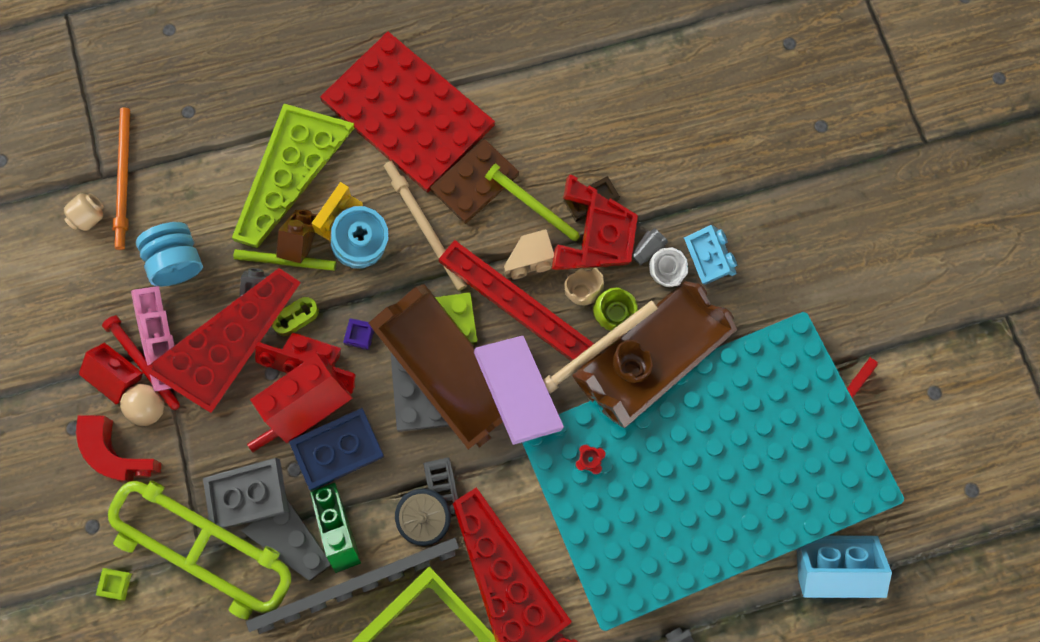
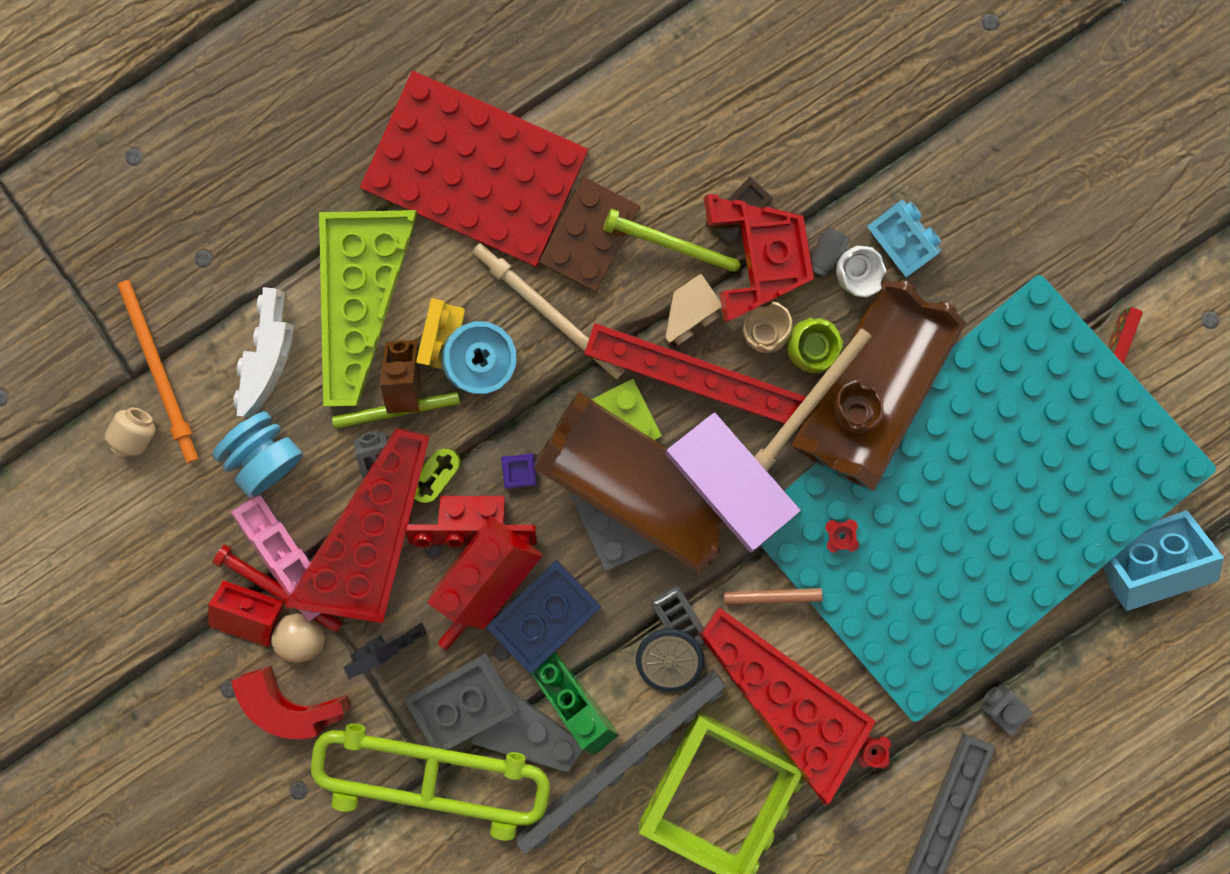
camera: 20 degrees left, 15 degrees up
lime tile [96,568,132,601] -> none
none -> white slope [234,287,294,417]
none -> black wing [343,623,427,680]
none -> nougat bar [724,588,823,605]

